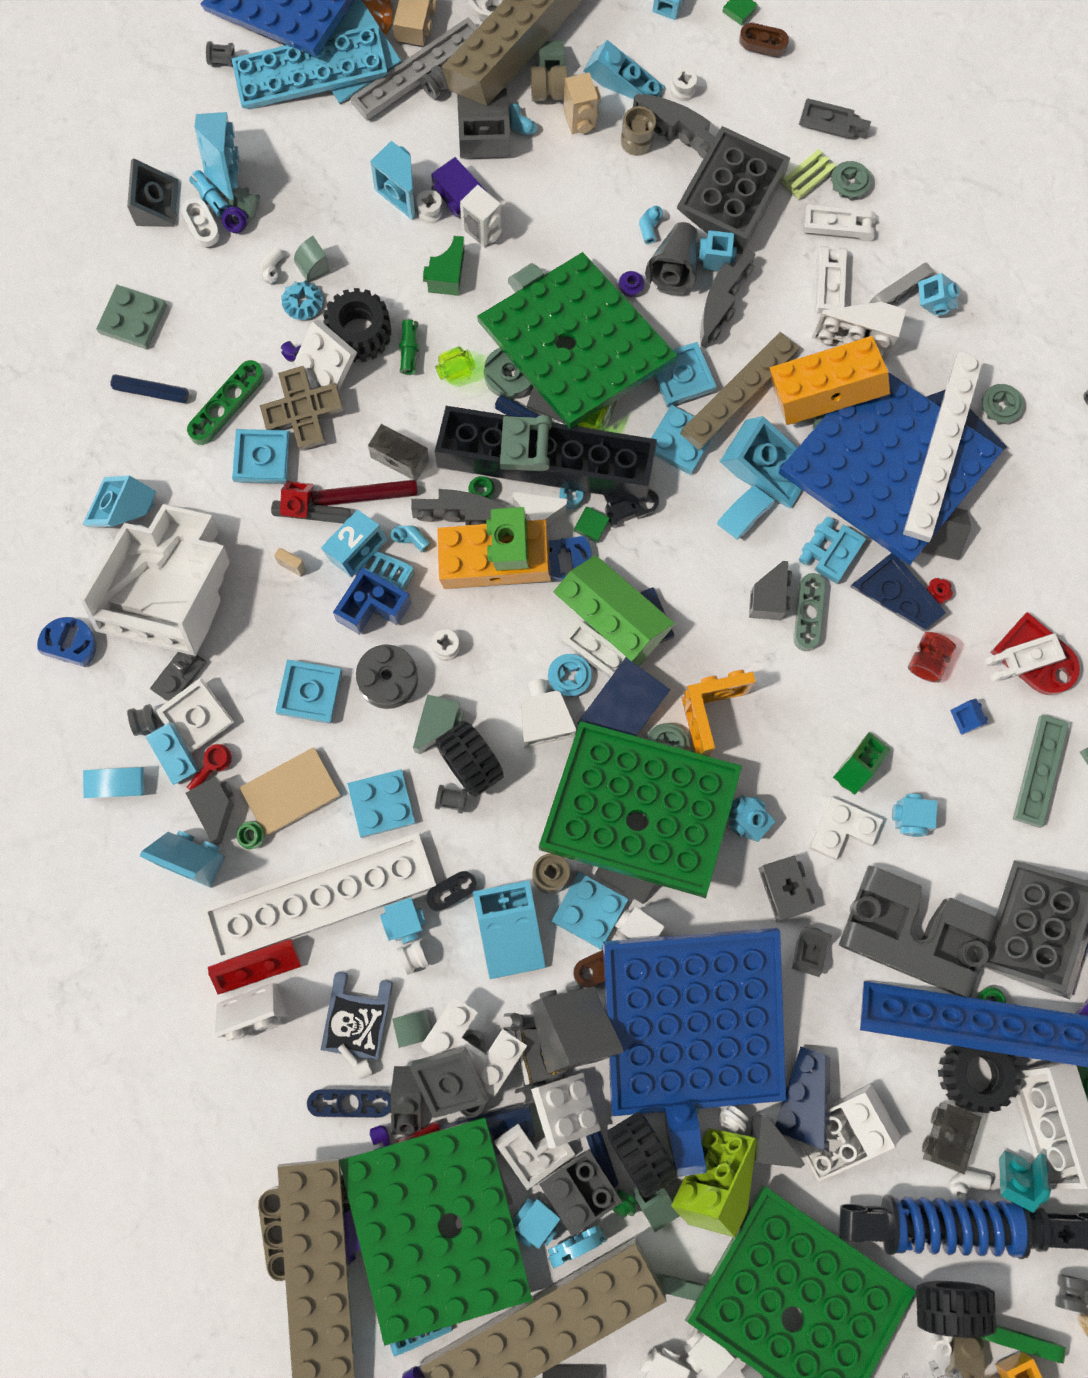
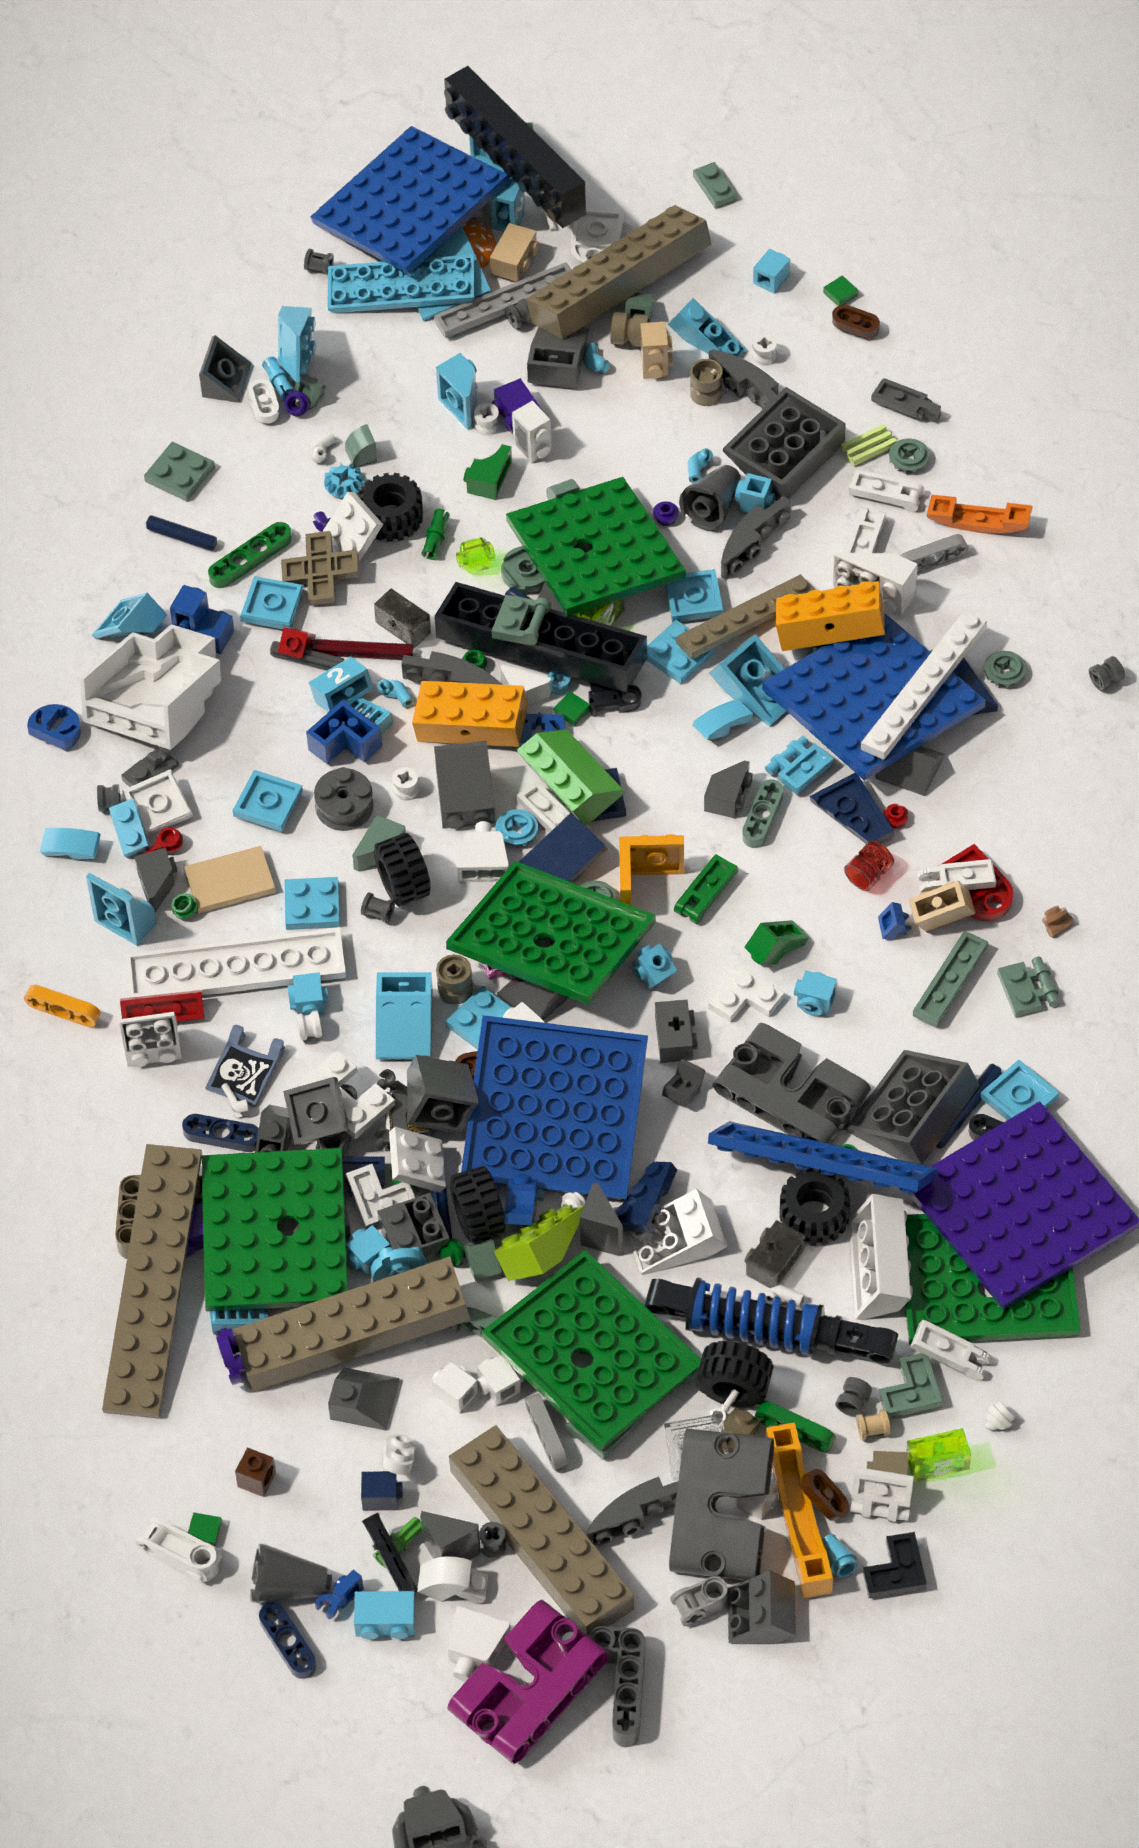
camera: 20 degrees right, 20 degrees down
tan tile [274,548,306,577] -> none
sand green brick [392,1010,432,1048] -> none
black beam [426,871,477,912] -> none
bright green brick [486,507,529,571] -> none
medium azure brick [918,273,960,315] -> none
teal bracket [999,1150,1051,1213] -> none
none -> light orange beam [24,985,101,1027]
none -> blue brick [170,584,234,654]
none -> dark grey slope [434,741,495,829]
none -> green plate [674,854,738,924]
none -> tan brick [909,880,975,932]
none -> orange slope [927,495,1033,533]

